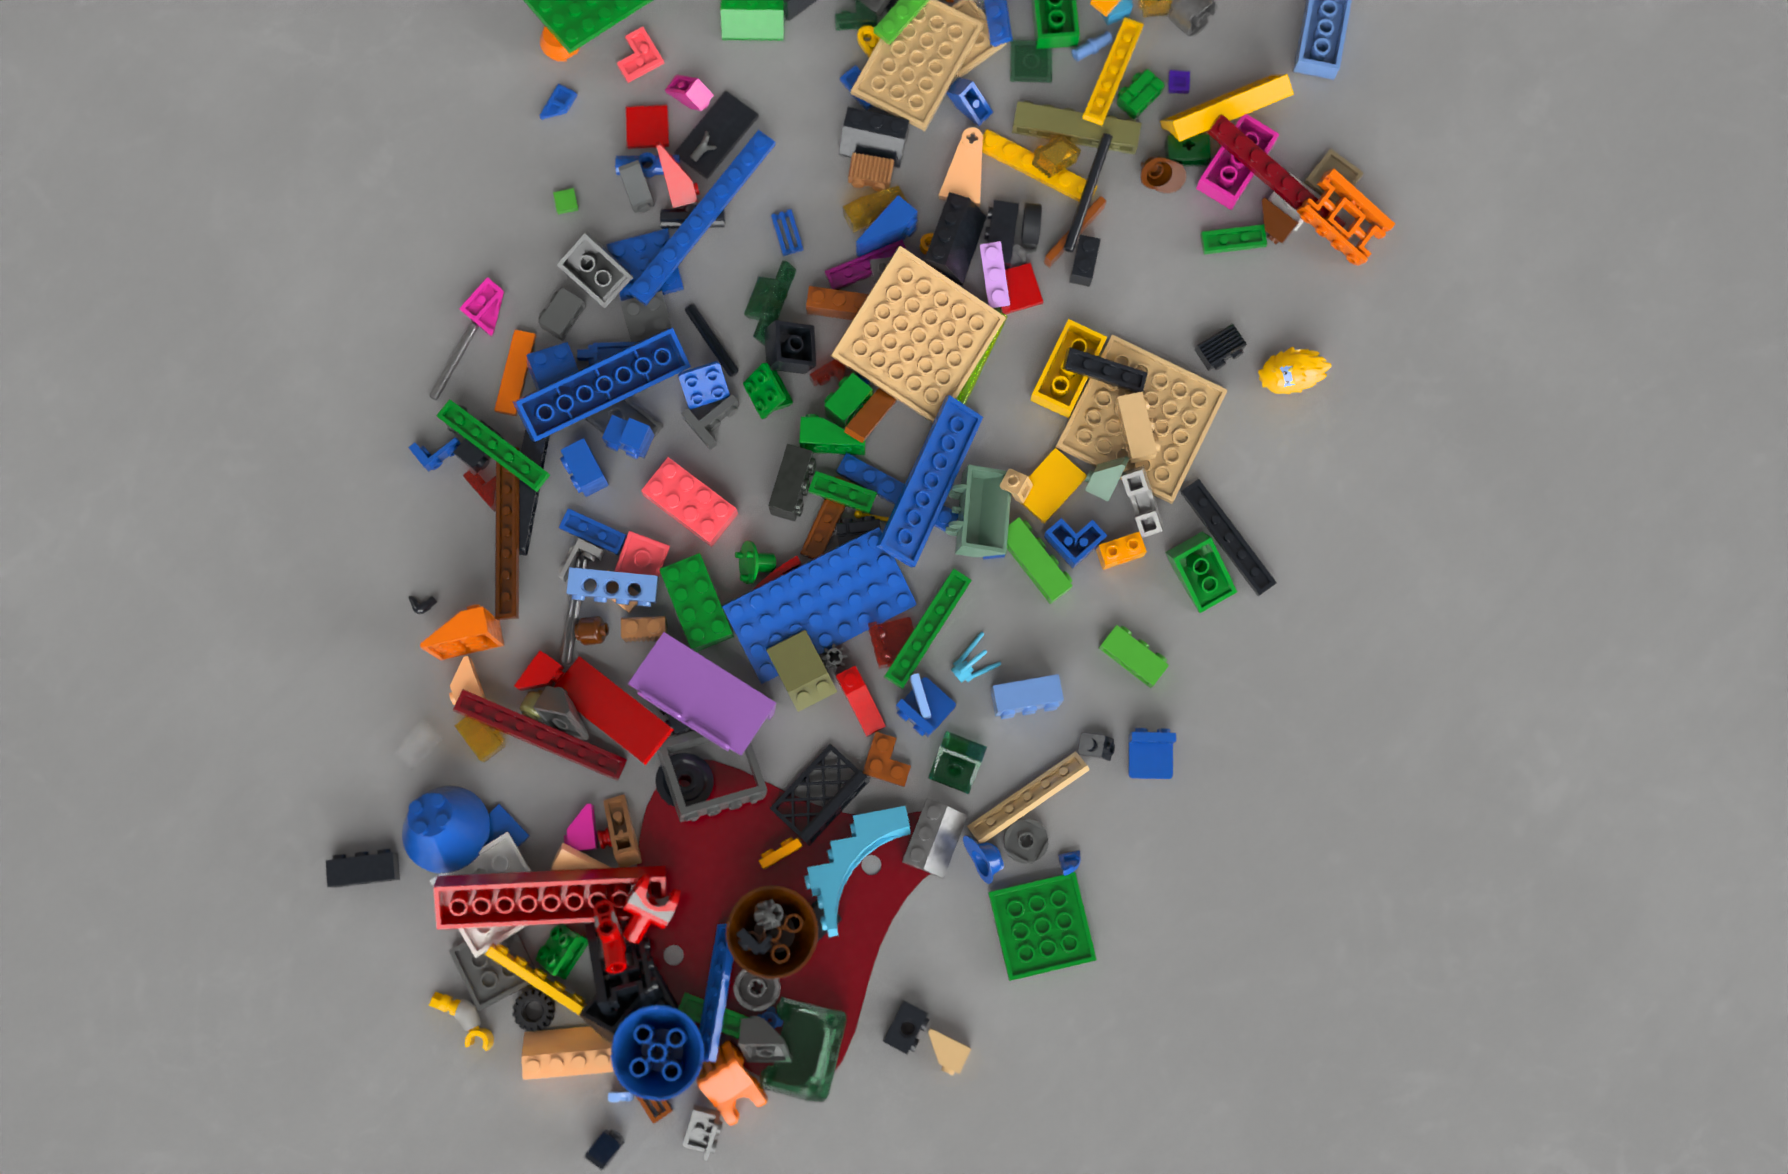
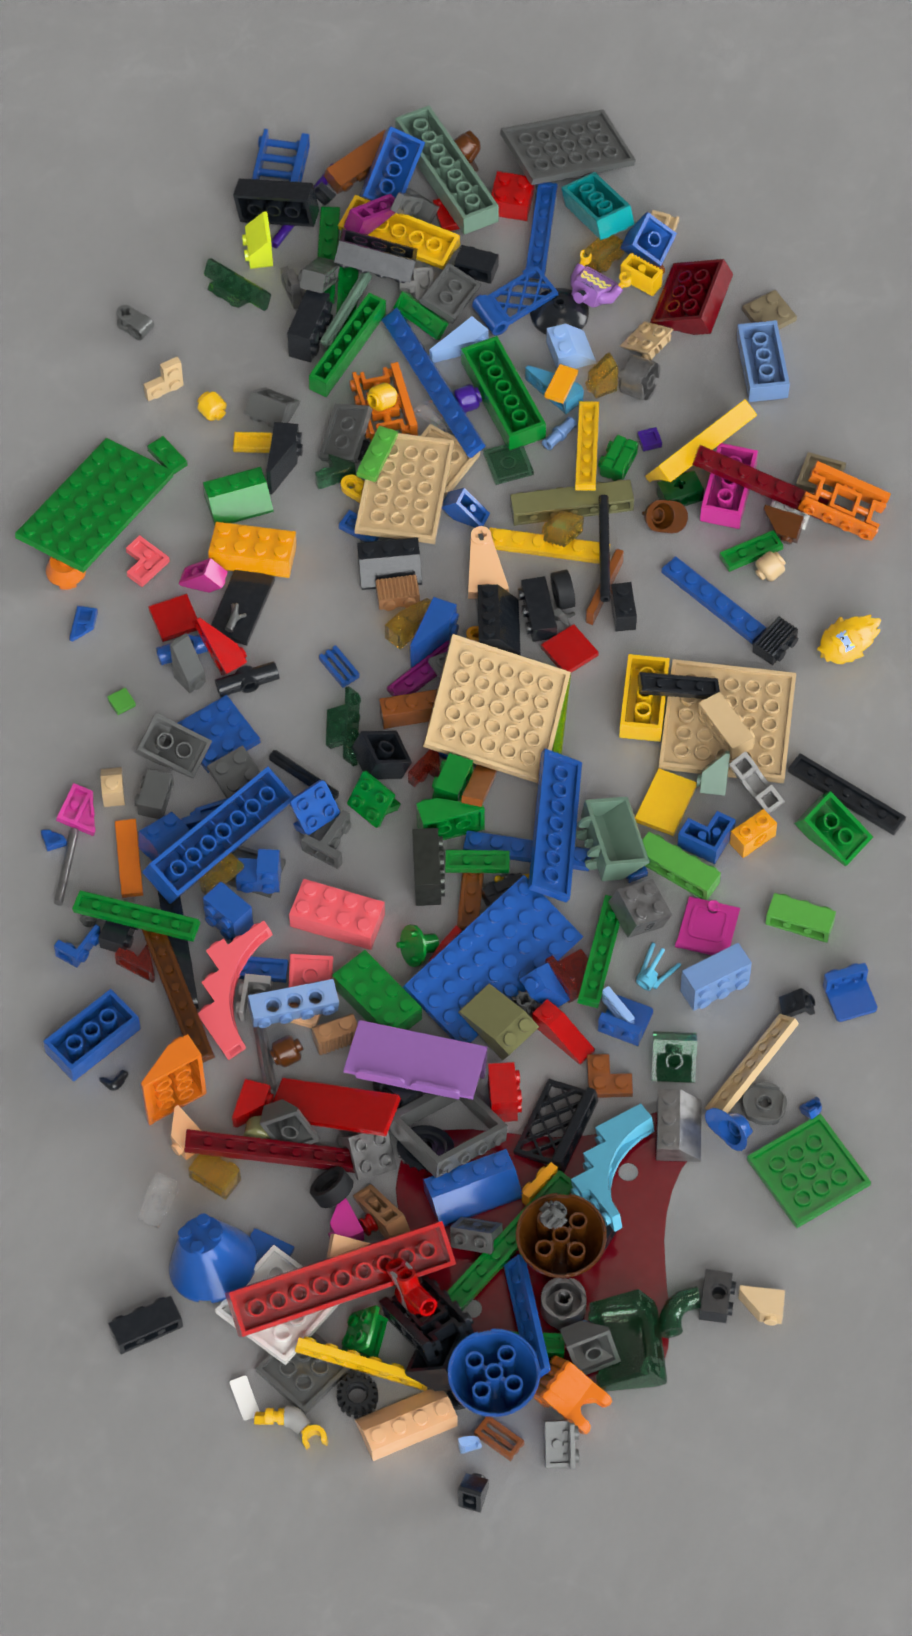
camera: 15 degrees left, 20 degrees down
connector [622,873,681,944] -> none
blue plate [628,130,776,306] -> none
black bracket [736,928,773,955] -> none
lavender plate [980,241,1010,308] -> none
tan bracket [1000,469,1033,504] -> none
none -> blue tile [41,830,67,852]
none -> blue brick [43,989,141,1082]
none -> tan slope [101,767,125,807]
none -> coral arch [198,920,273,1060]
none -> clear yellow bracket [199,853,244,895]
none -> light orange brick [208,522,297,578]
none -> white sticker [230,1375,260,1421]
none -> black tyre [310,1166,354,1209]
none -> flat silver bracket [337,1132,397,1180]
none -> blue slope [424,1149,522,1227]
none -> green plate [447,1170,573,1311]
none -> dark grey bracket [450,1217,503,1254]
none -> red brick [488,1062,522,1122]
none -> blue slope [520,963,570,1007]
none -> flat silver brick [609,879,672,938]
none -> clear green cylinder [659,1286,701,1338]
none -> blue plate [662,556,766,644]
none -> dark pink container [675,896,740,955]
none -> tan head [755,551,786,582]

